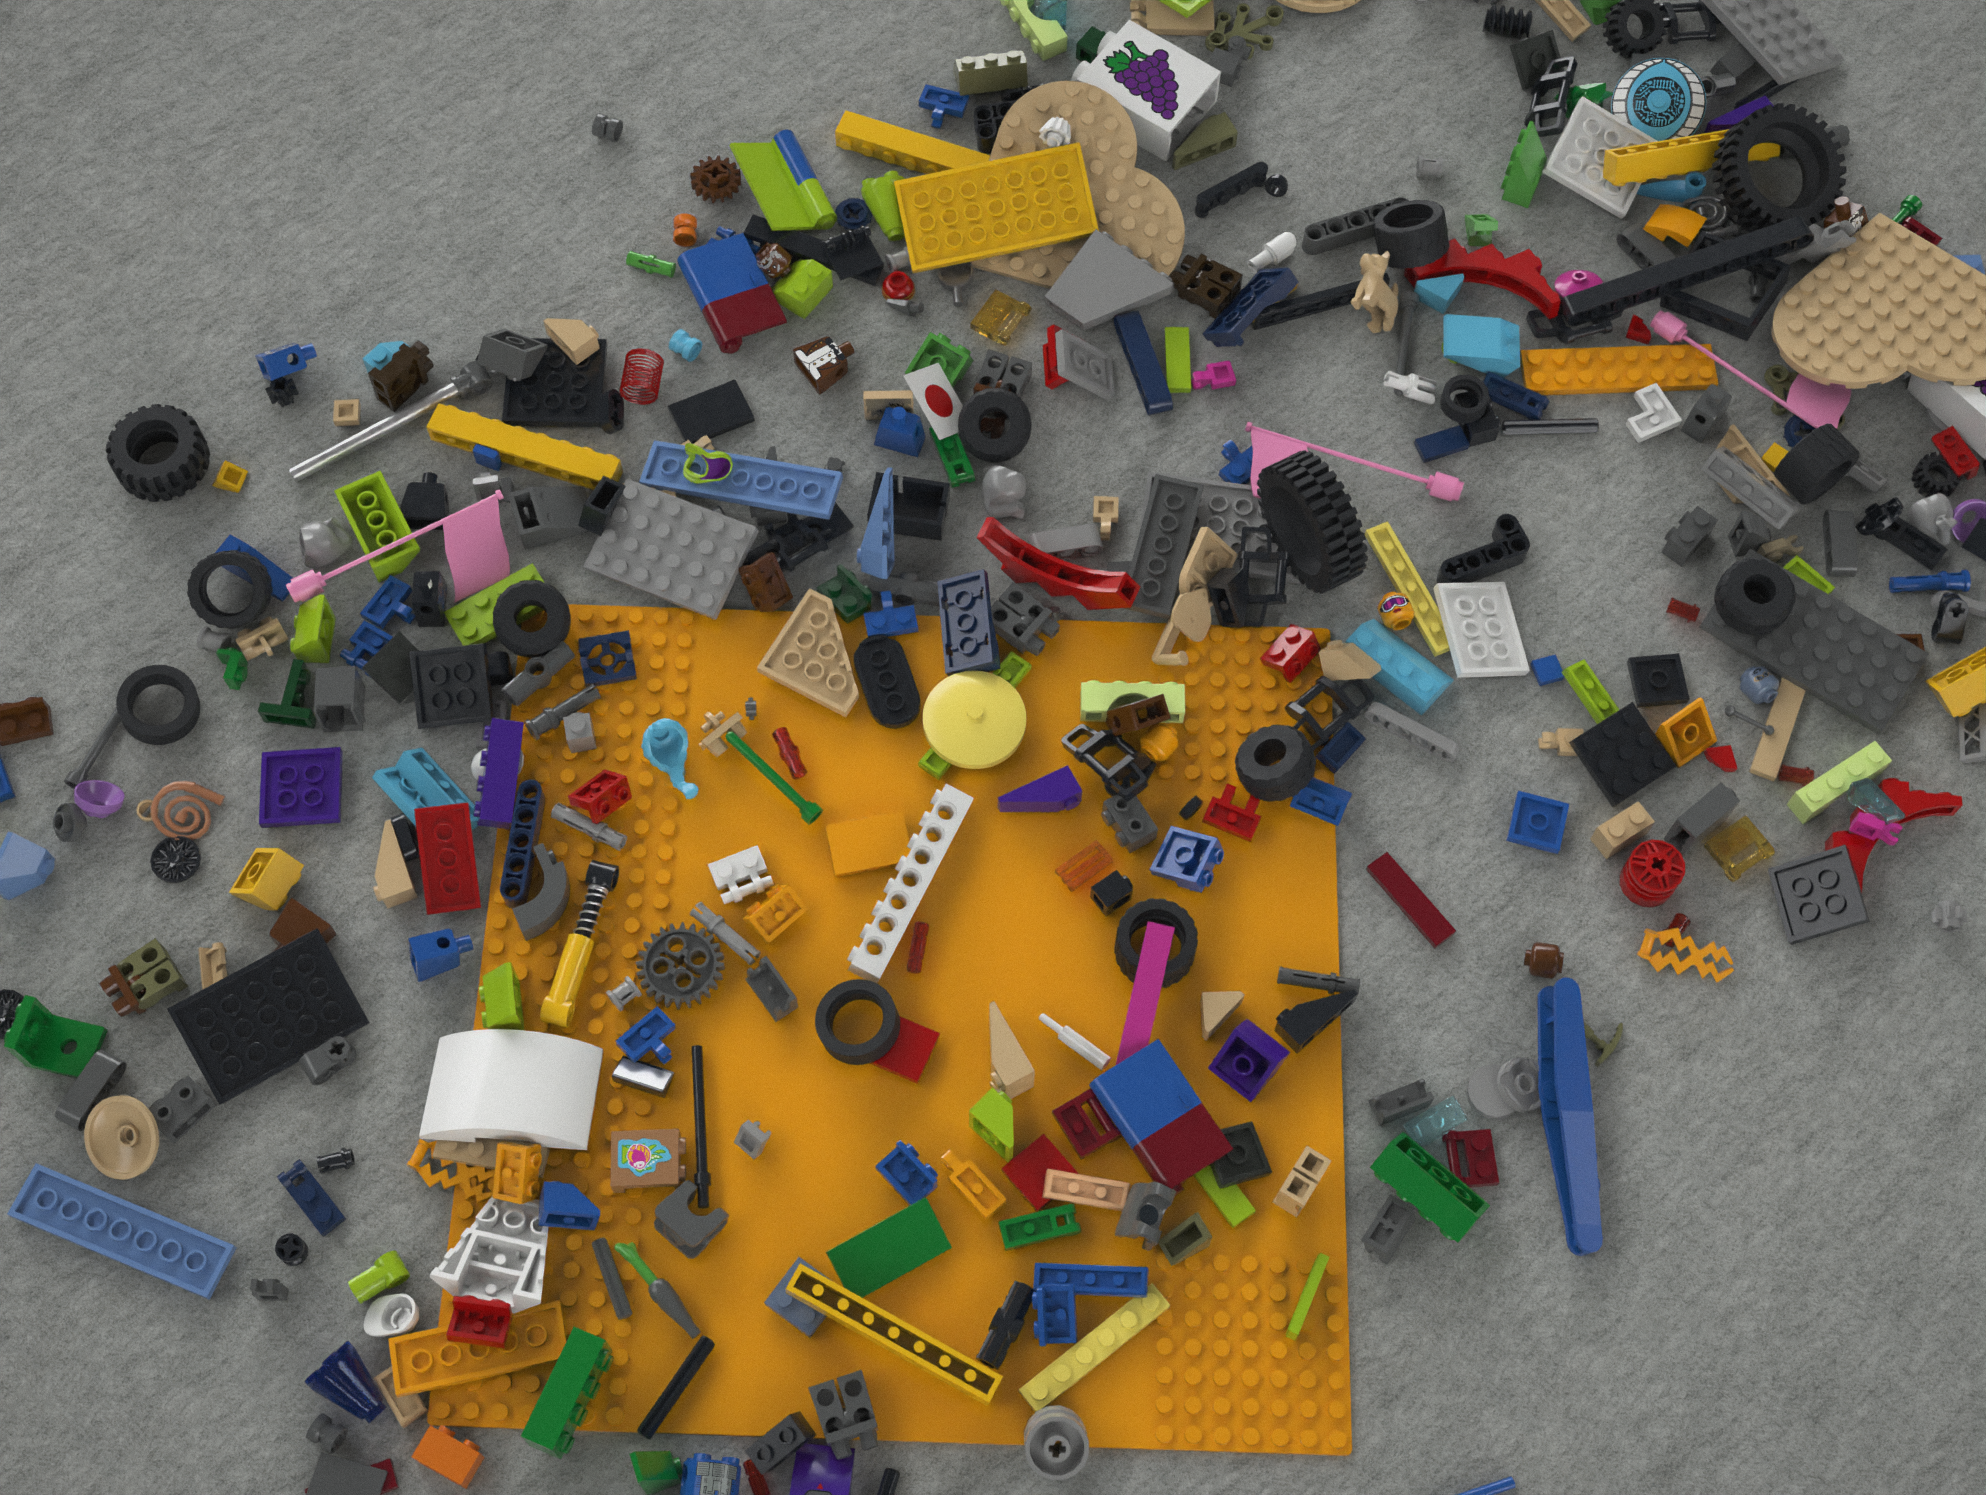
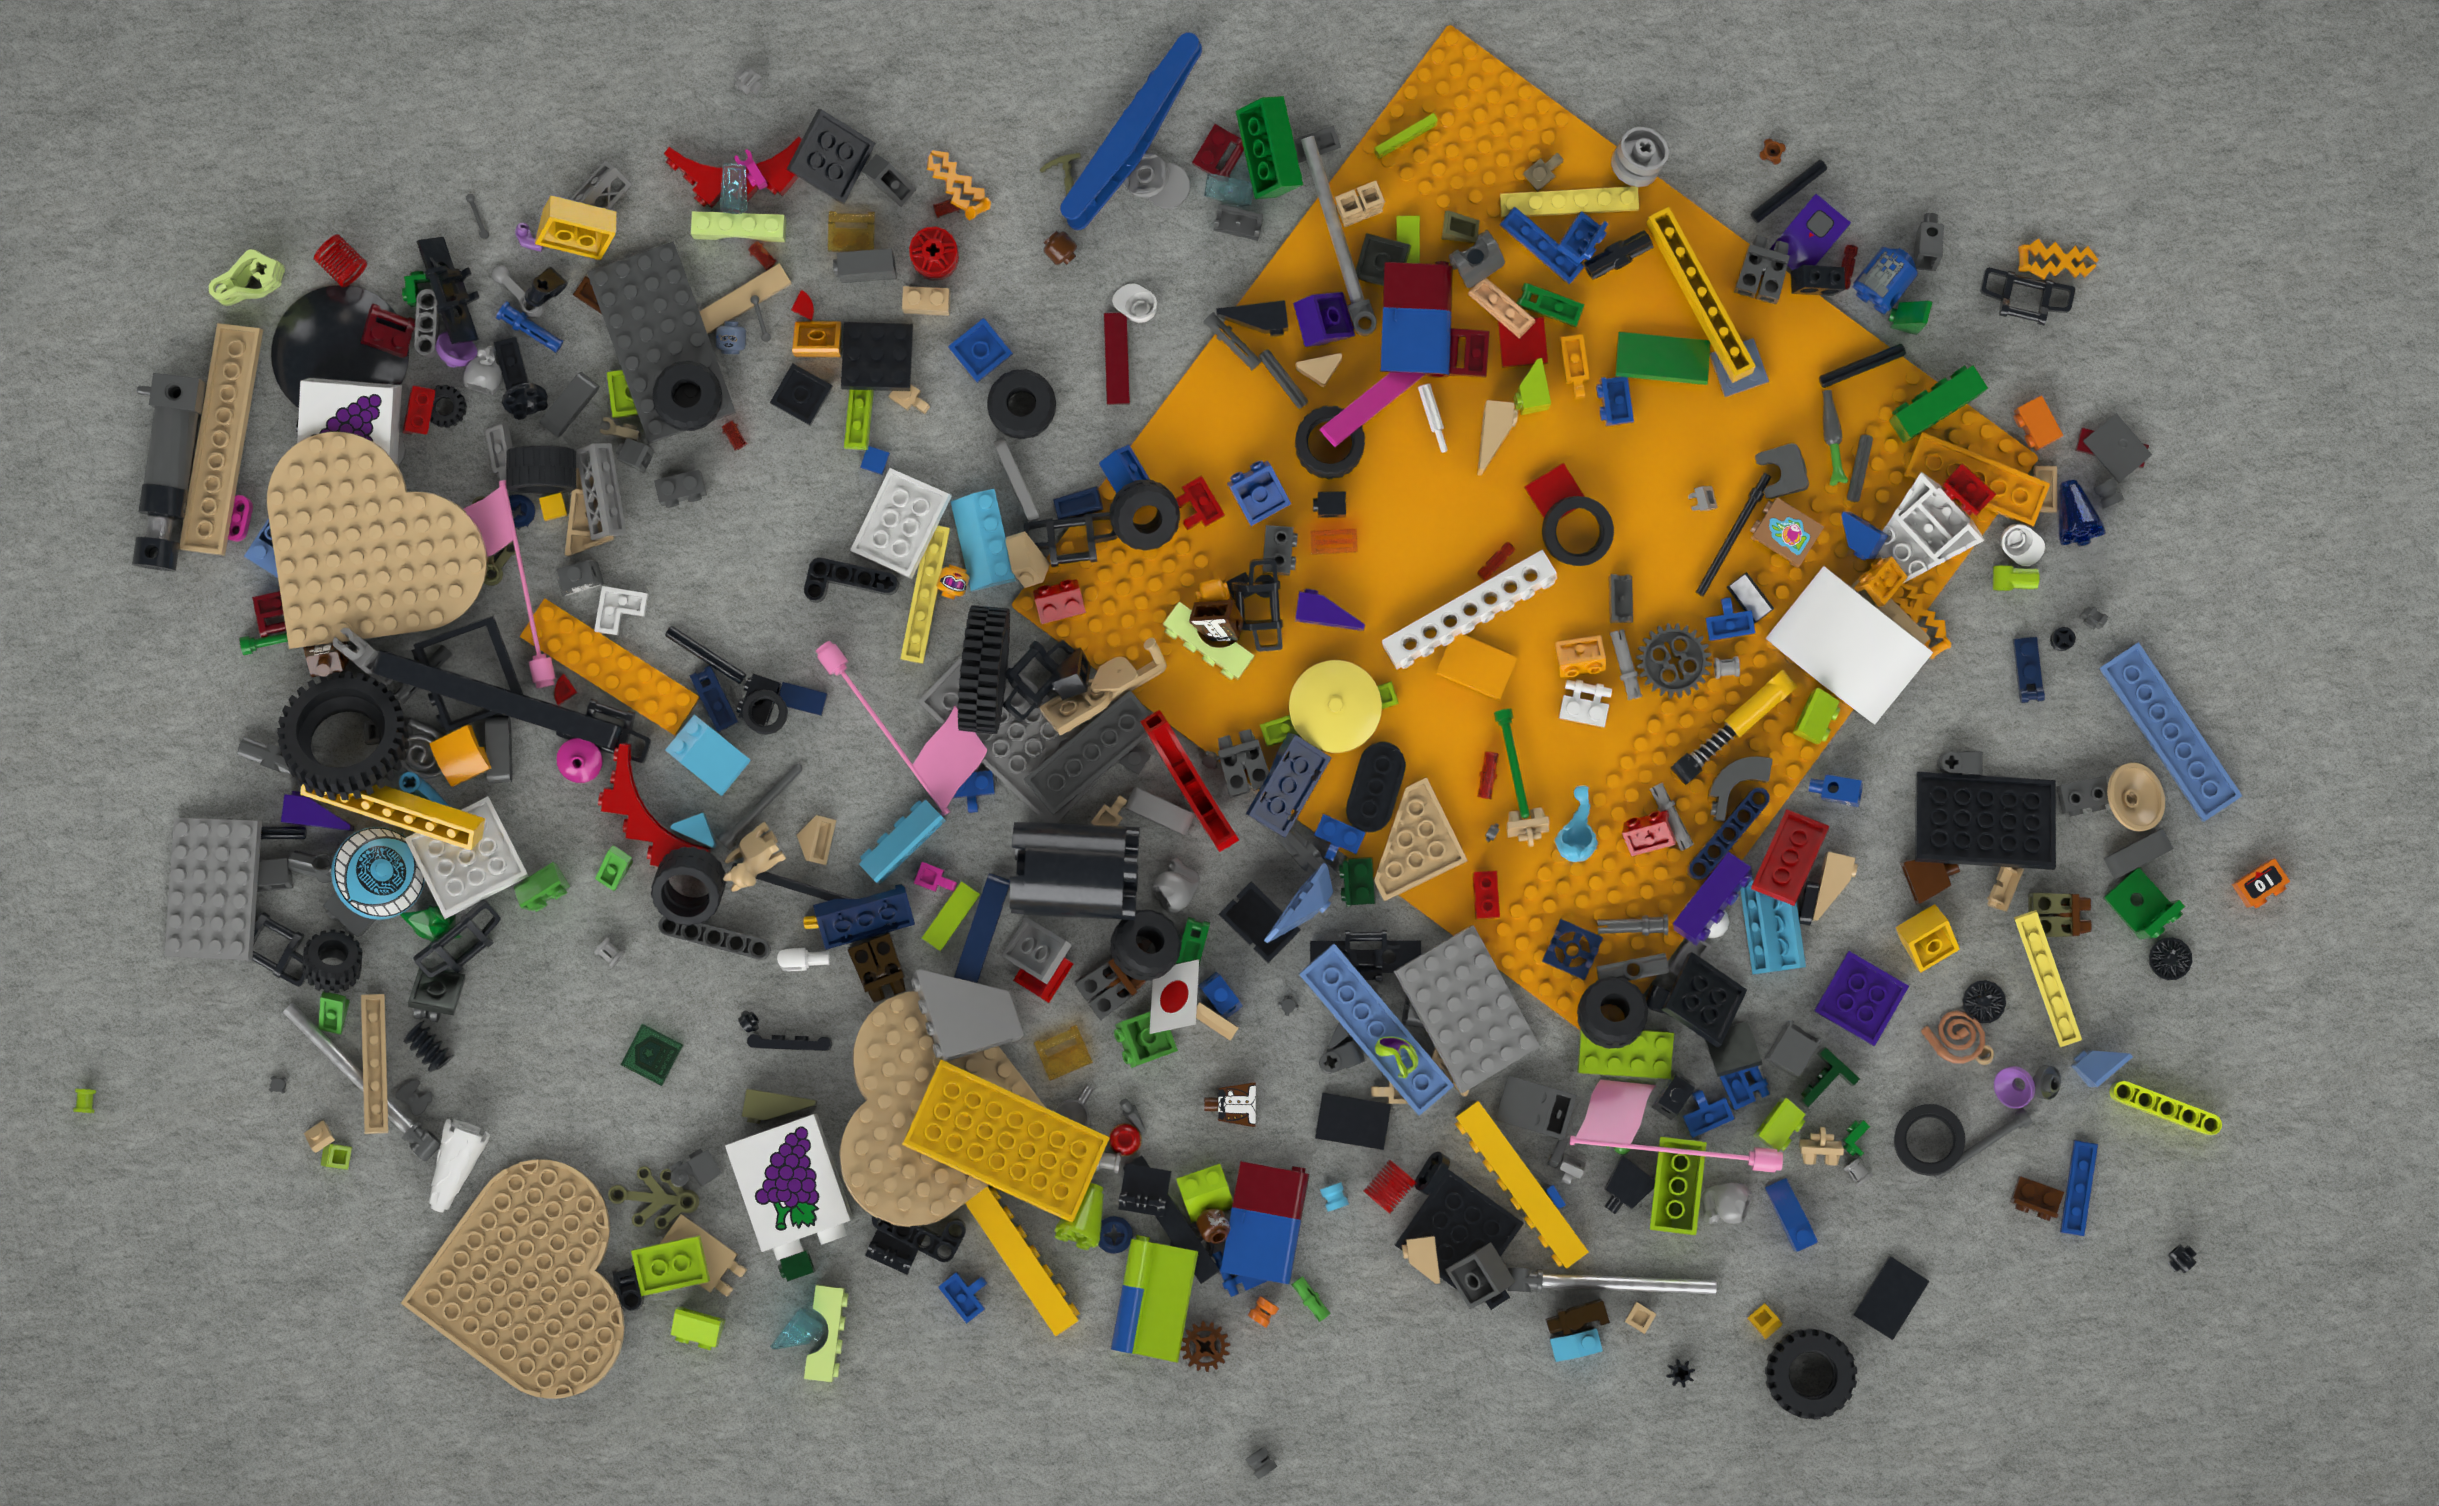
camera: 145 degrees left, 20 degrees up
black tyre [187,550,273,629] -> none
blue torso [255,343,317,381] -> none
black pin [317,1148,355,1174] -> none
light grey brick [563,712,597,753] -> none
black brick [578,476,626,536] -> none
reddish brown bracket [739,553,793,613] -> none
olive slope [953,50,1028,96] -> none
white piece [1039,117,1071,147] -> none
black tile [1178,795,1203,820] -> none
white arm [1383,371,1437,405] -> none
none -> clear green tile [621,1024,684,1086]
none -> tan slope [797,815,836,865]
none -> medium azure slope [859,800,946,885]
none -> dark grey slope [862,154,916,207]
none -> black tyre [987,369,1056,439]
none -> black brick [1010,822,1140,920]
none -> white cap [1112,283,1157,323]
none -> dark grey axle [1259,349,1308,409]
none -> flat silver piece [1301,136,1377,336]
none -> dark grey piece [1319,1040,1365,1074]
none -> red brick [1472,871,1500,920]
none -> dark tan plate [1523,153,1564,192]
none -> black tile [1852,1256,1930,1340]
none -> light yellow plate [2014,910,2082,1047]

